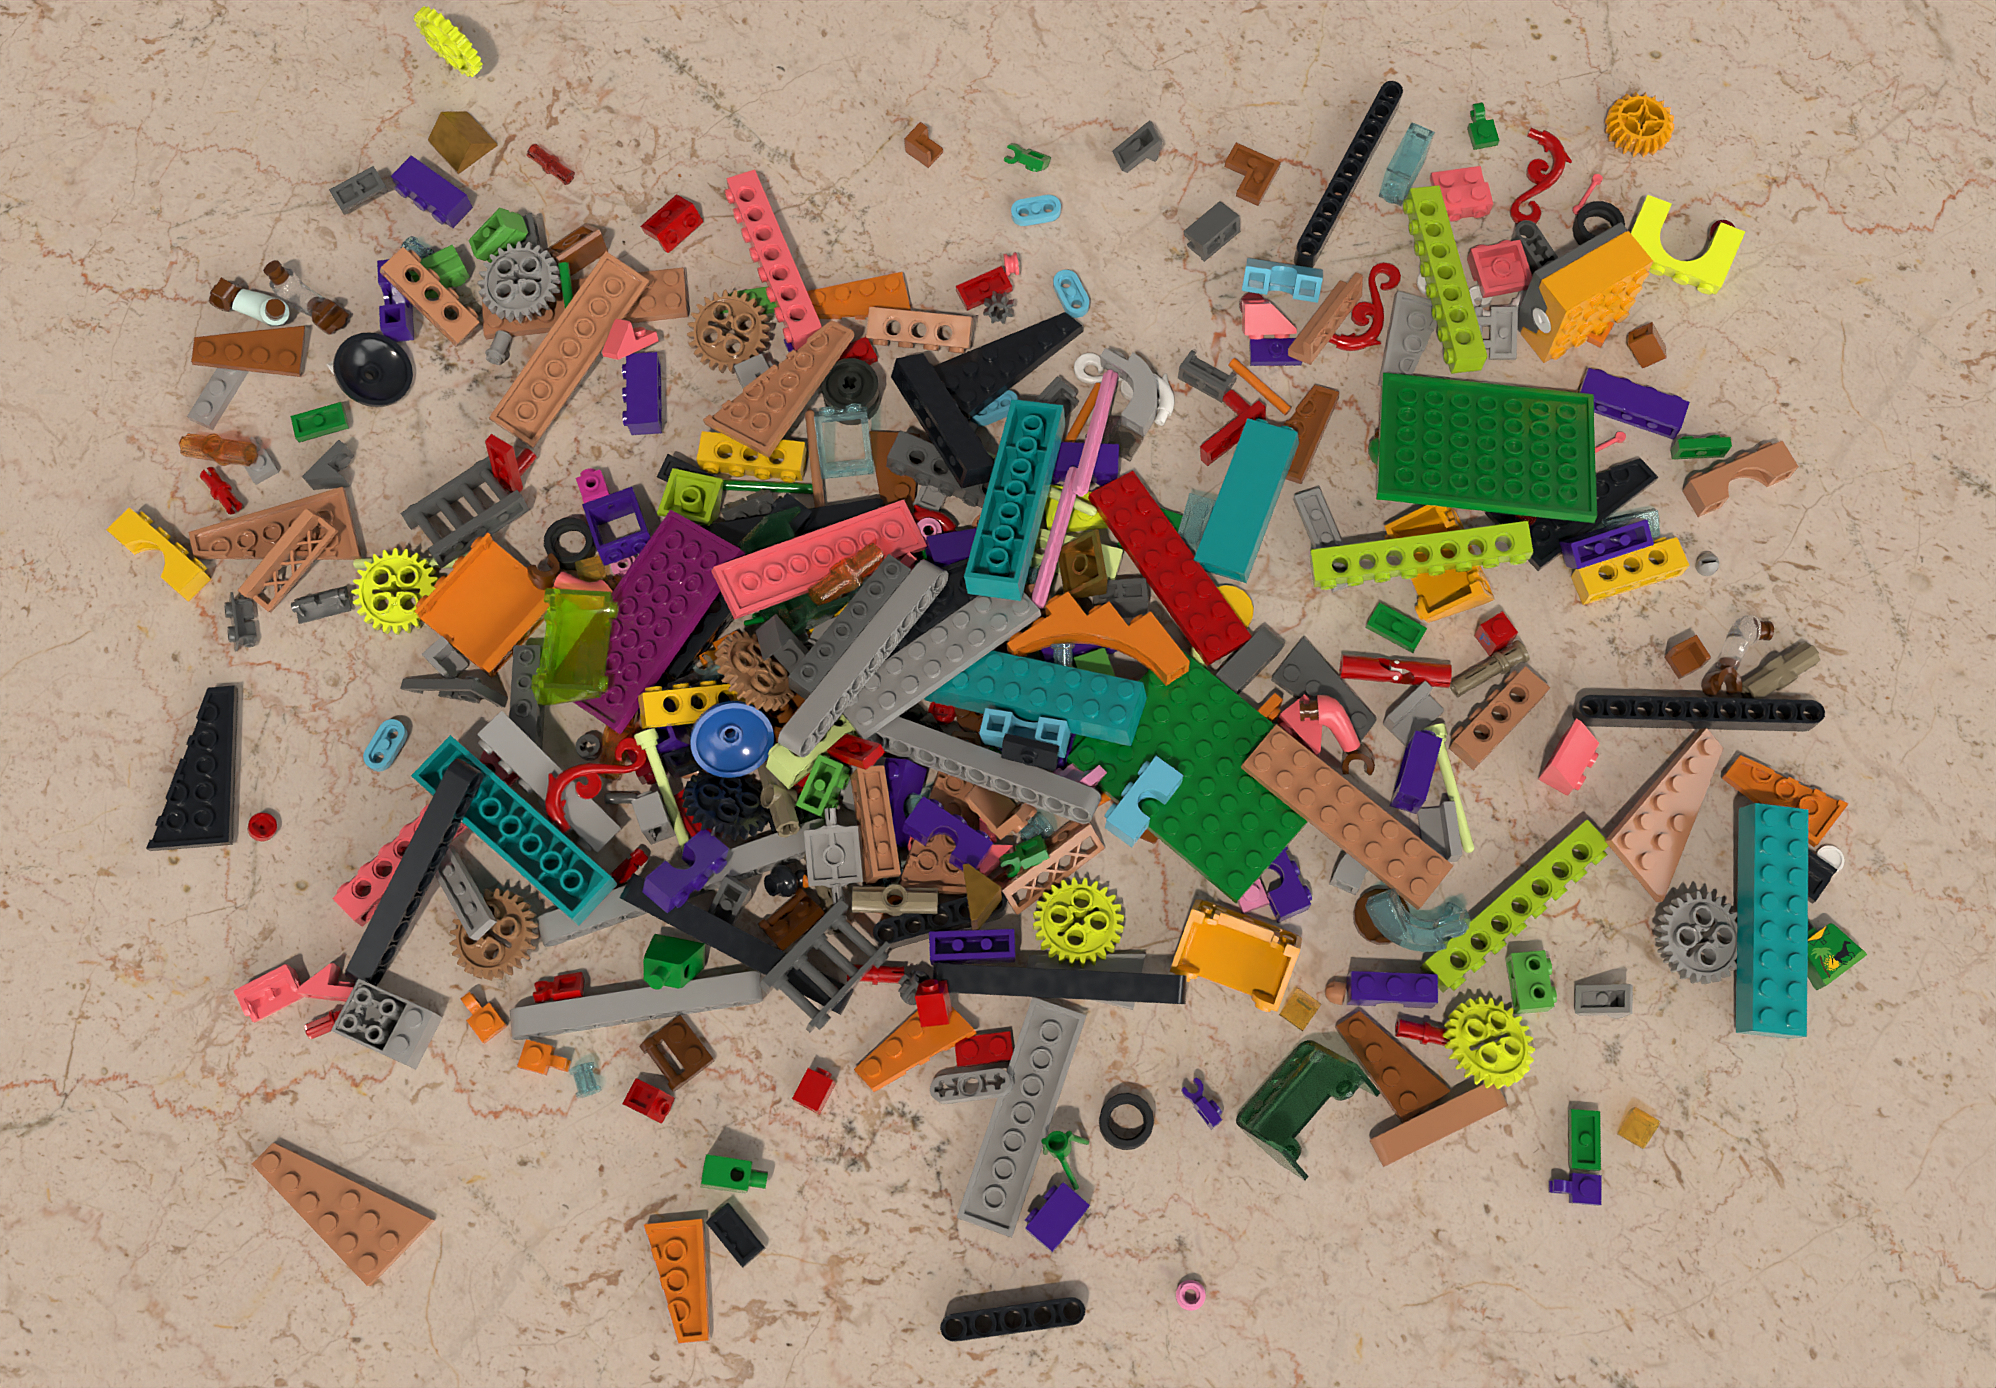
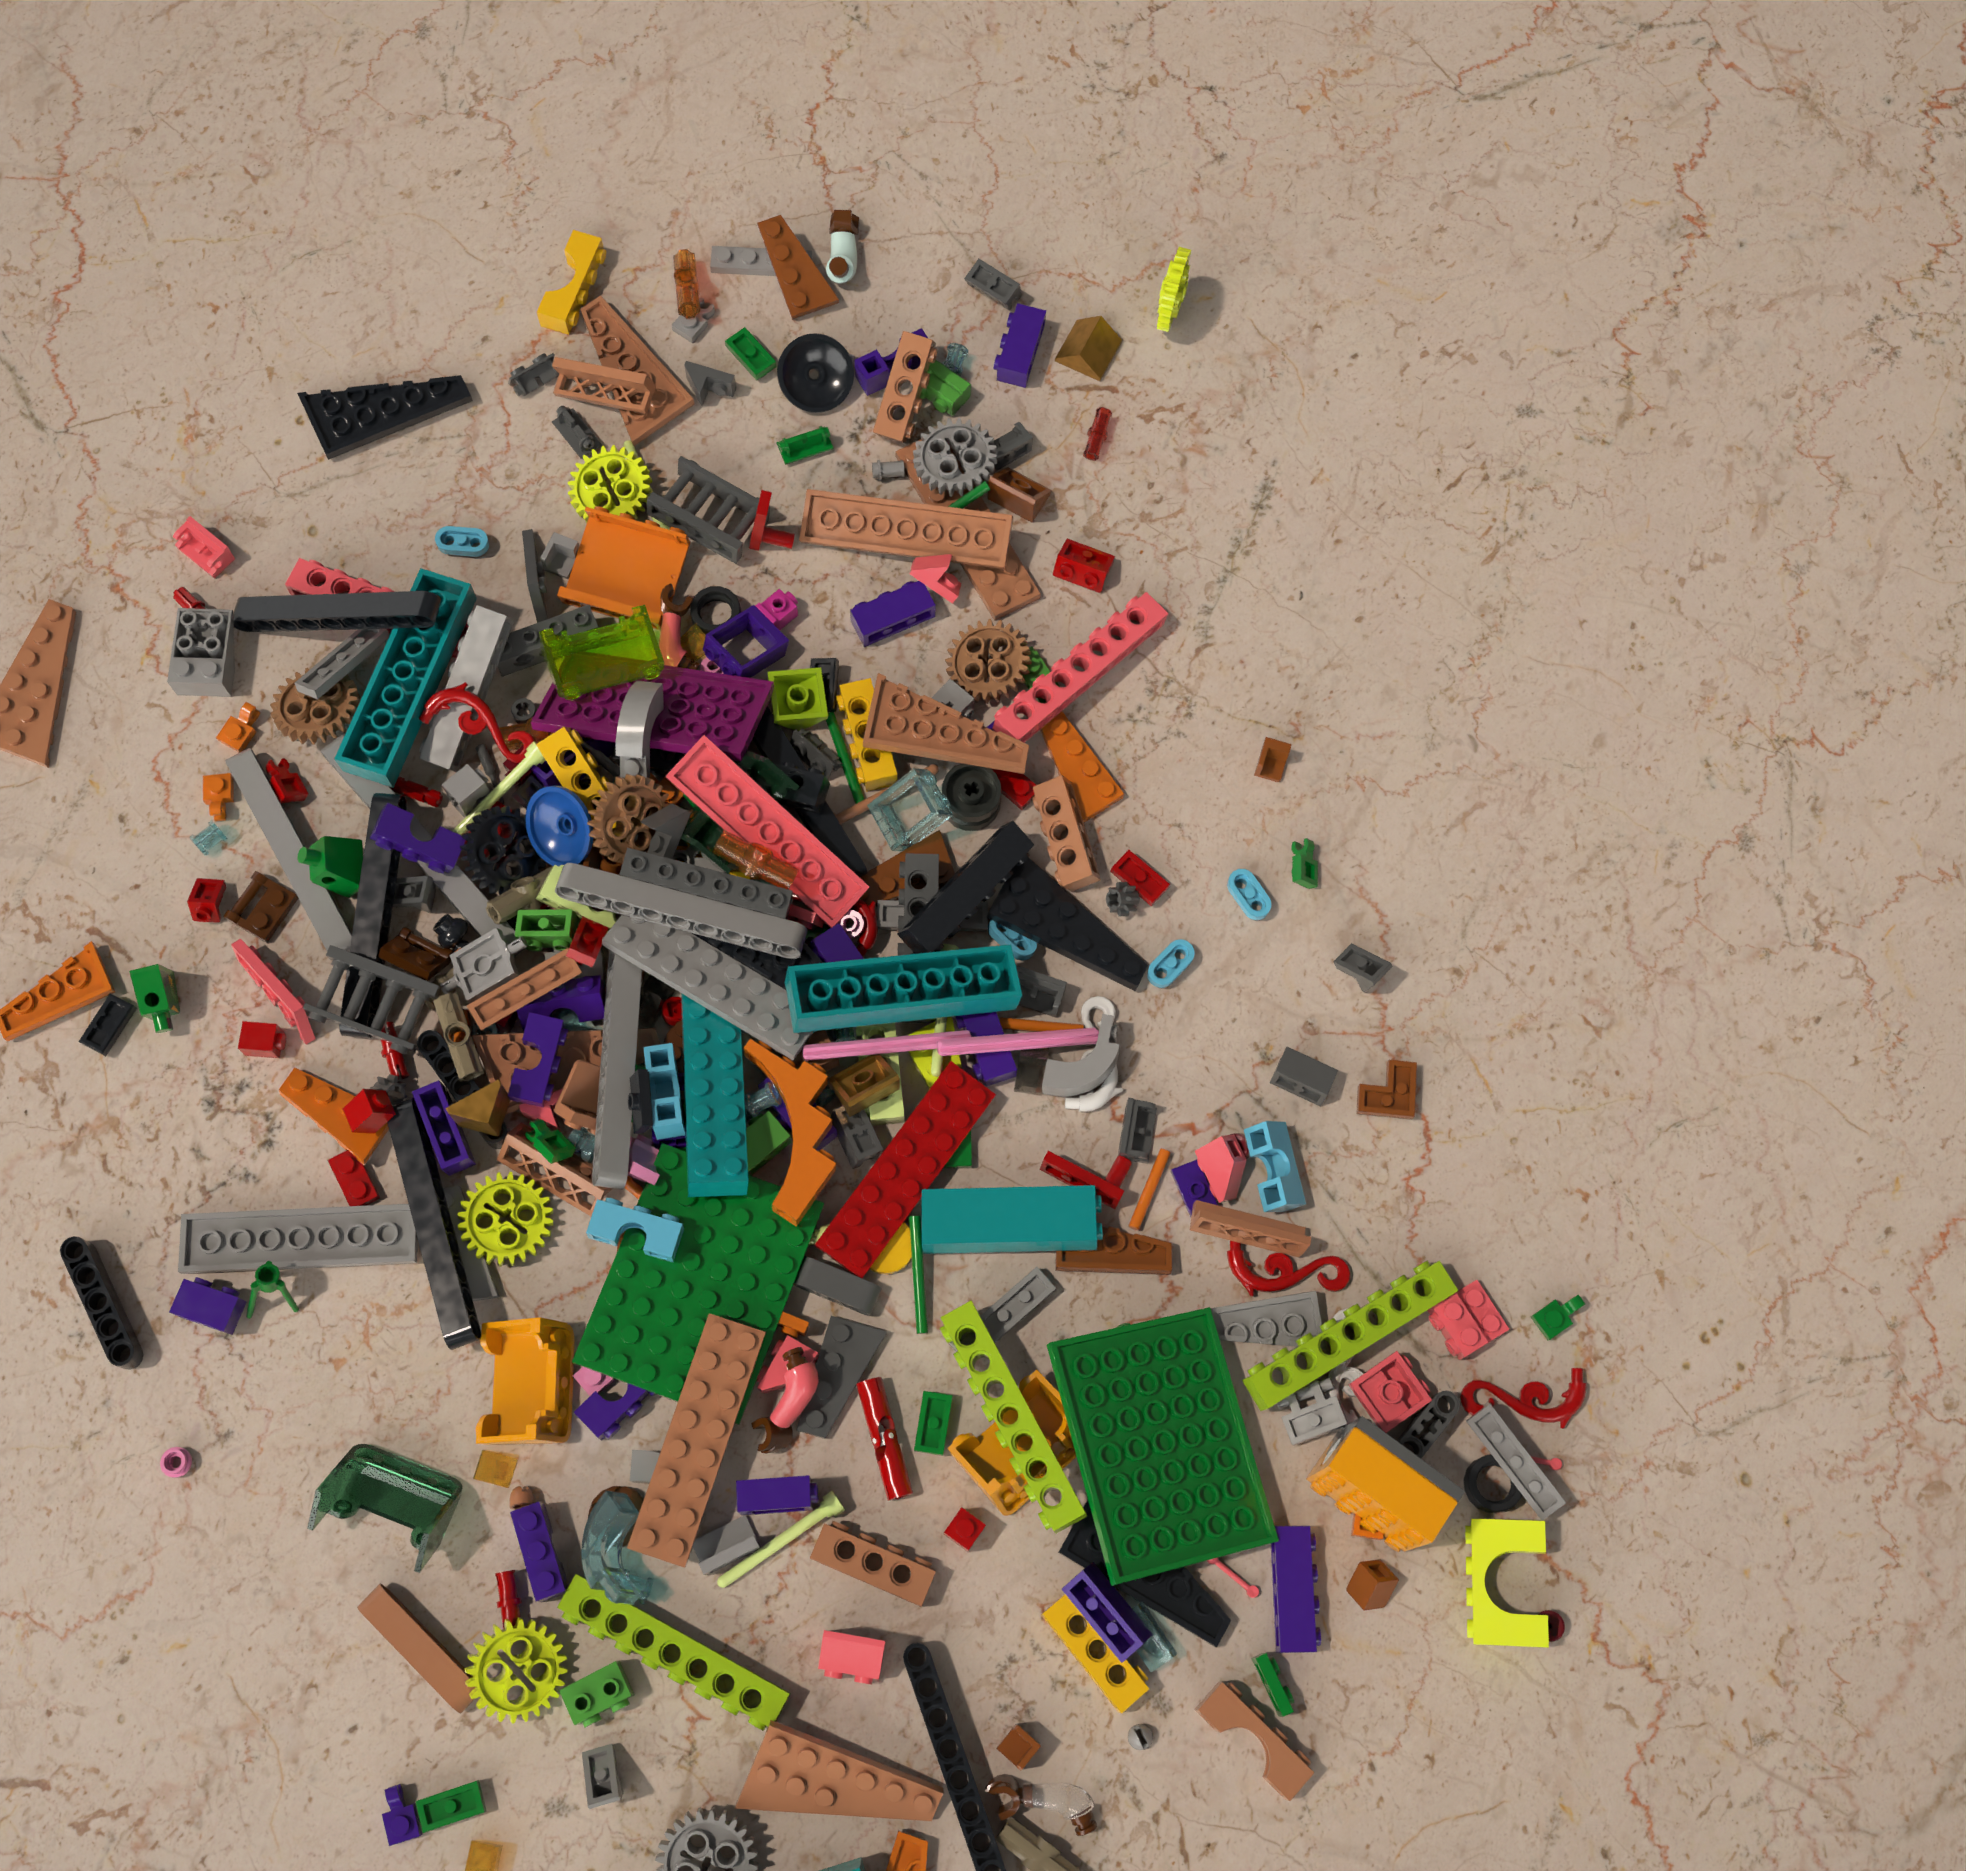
camera: 60 degrees right, 0 degrees up
red pin [200,467,242,515] -> none
red tile [247,812,277,842] -> none
piece [263,260,350,335] -> none
coral slope [297,963,355,1002] -> none
bright green brick [469,207,528,263] -> none
light grey beam [930,1068,1014,1104] -> none
coral bush [1003,252,1019,277] -> none
black tyre [1099,1093,1154,1150] -> none
clear light blue plate [1178,493,1216,550] -> none
dark purple plate [1181,1078,1222,1130] -> none
black beam [1294,81,1403,268] -> none
dark orange wing [1335,1011,1451,1124] -> none
clear light blue window [1379,122,1435,206] -> none
light grey panel [1383,681,1444,746] -> none
dark tan pin [1450,640,1530,697] -> none
light orange gear [1605,91,1675,158] -> none
none -> coral wing [231,938,316,1045]
none -> light grey arch [616,681,664,778]
none -> green hinge [776,426,834,465]
none -> green bar [909,1216,928,1334]
none -> light grey panel [1466,1402,1566,1521]

